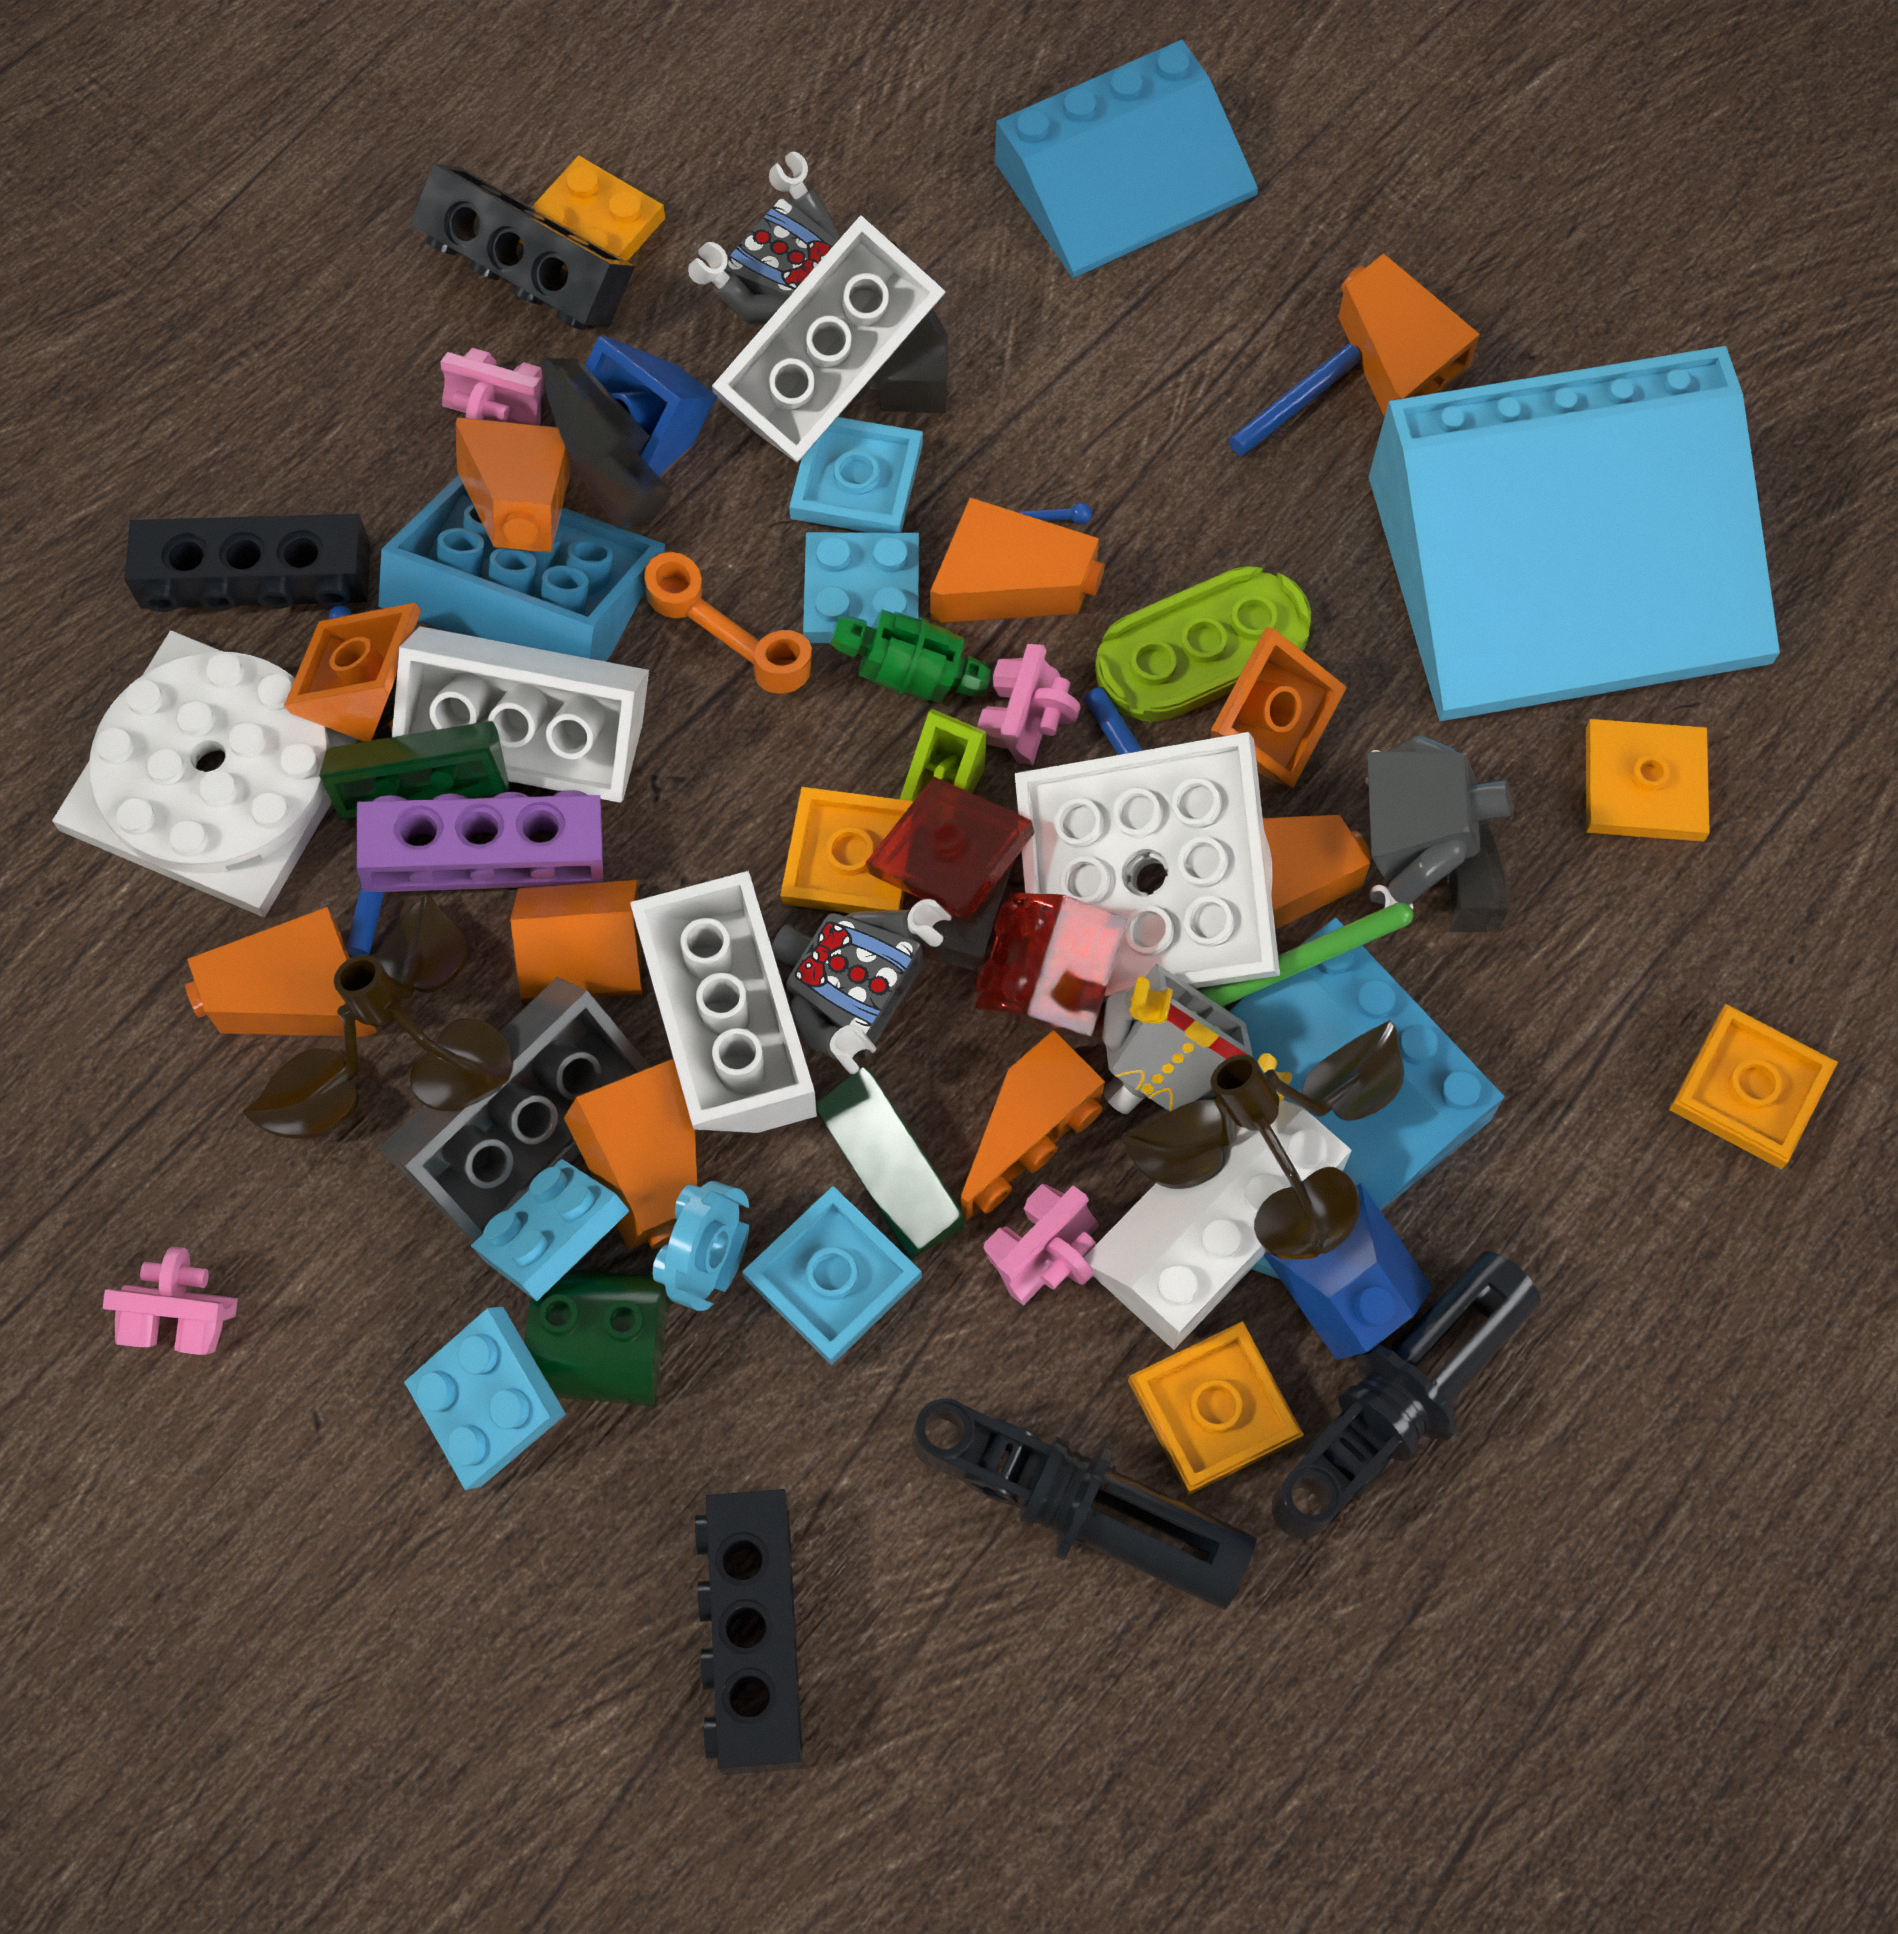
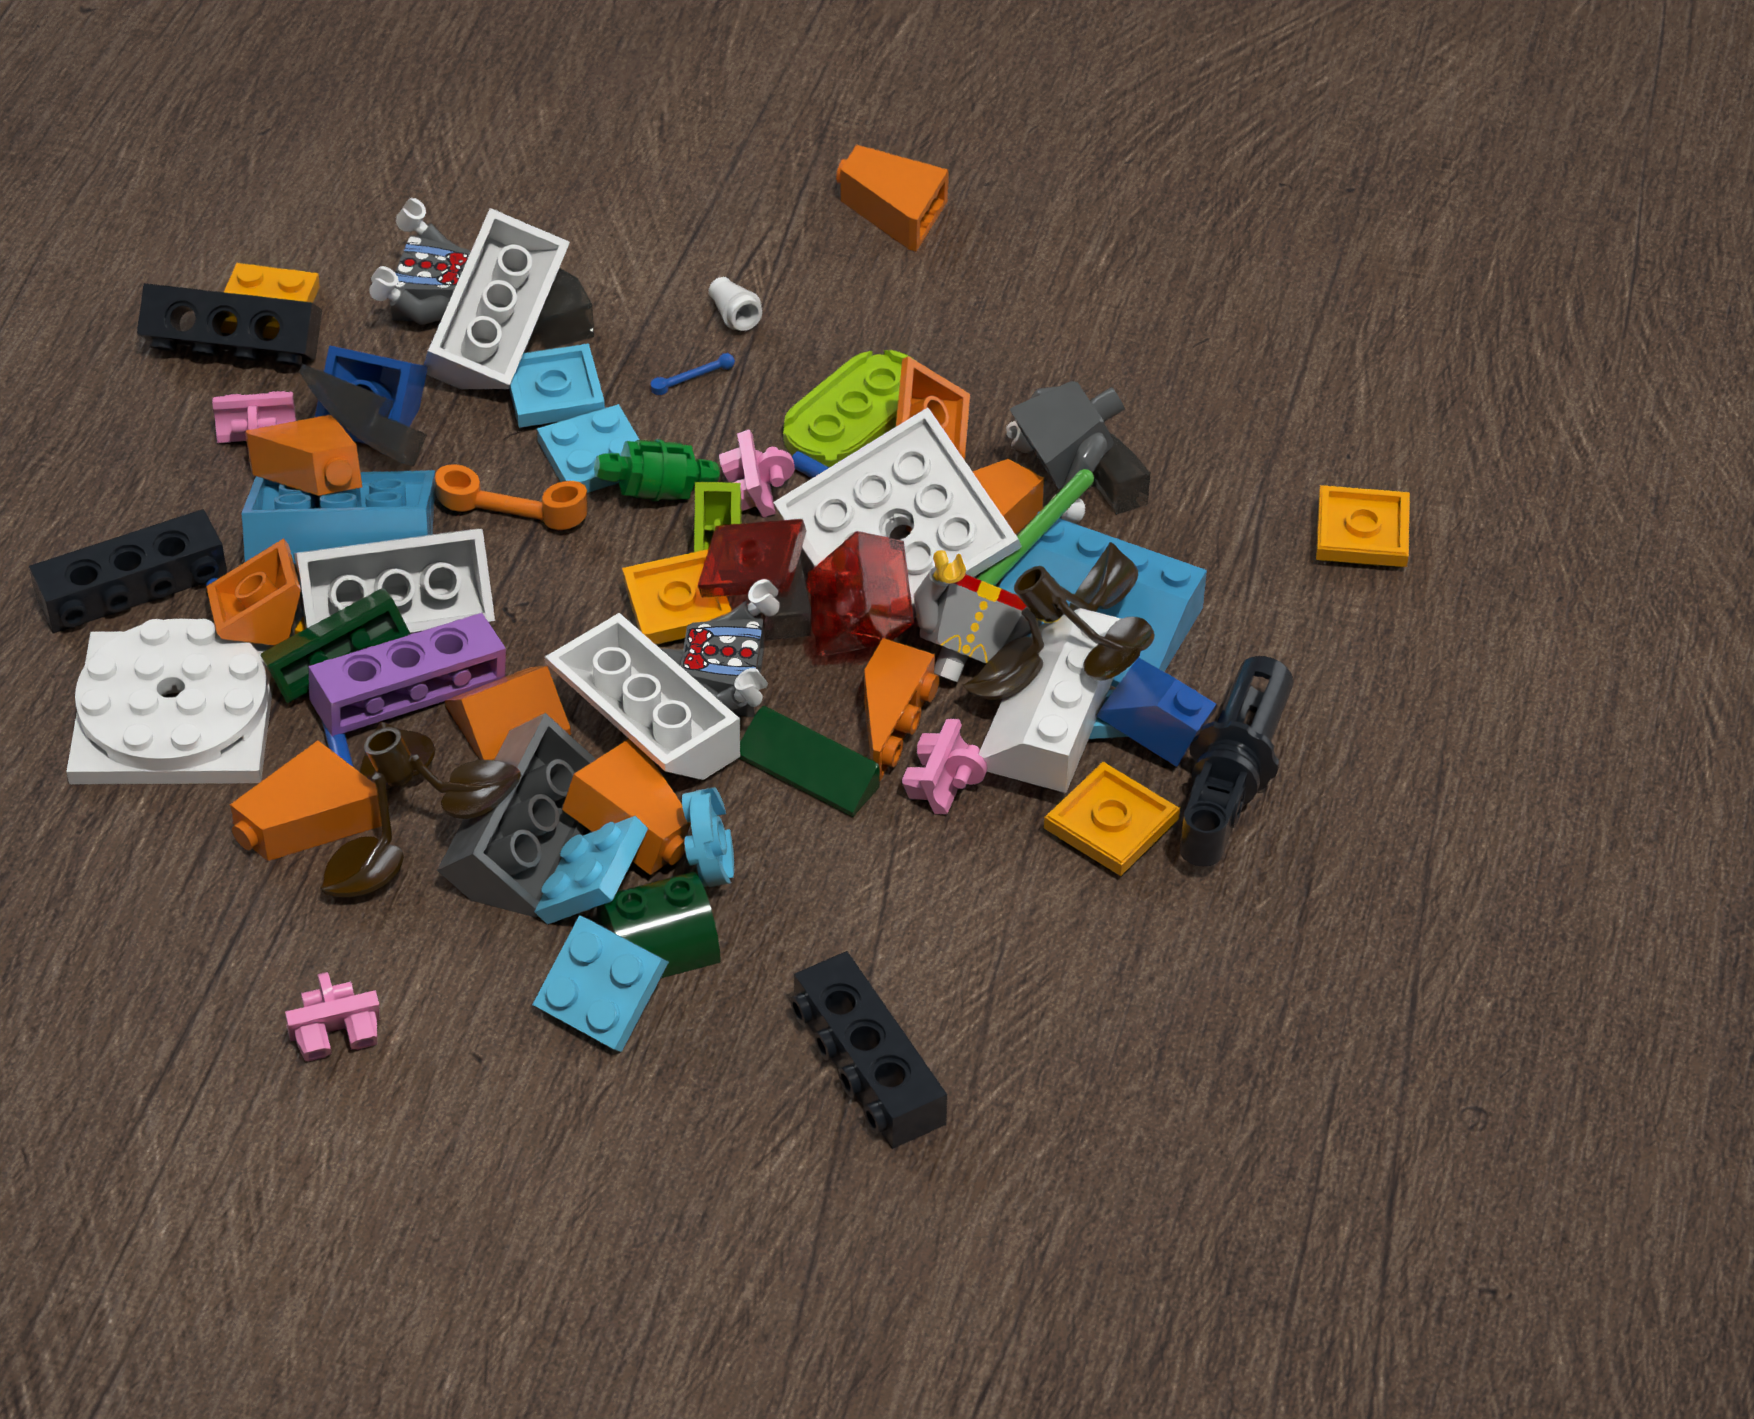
camera: 25 degrees left, 20 degrees down
medium azure plate [742,1186,922,1366] -> none
black piece [912,1398,1257,1611] -> none
orange slope [930,498,1105,623] -> none
dark azure slope [995,40,1258,279] -> none
blue bar [1229,344,1362,456] -> none
medium azure slope [1369,346,1780,722] -> none
light orange plate [1586,719,1710,842] -> none
none -> white cone [709,277,762,331]

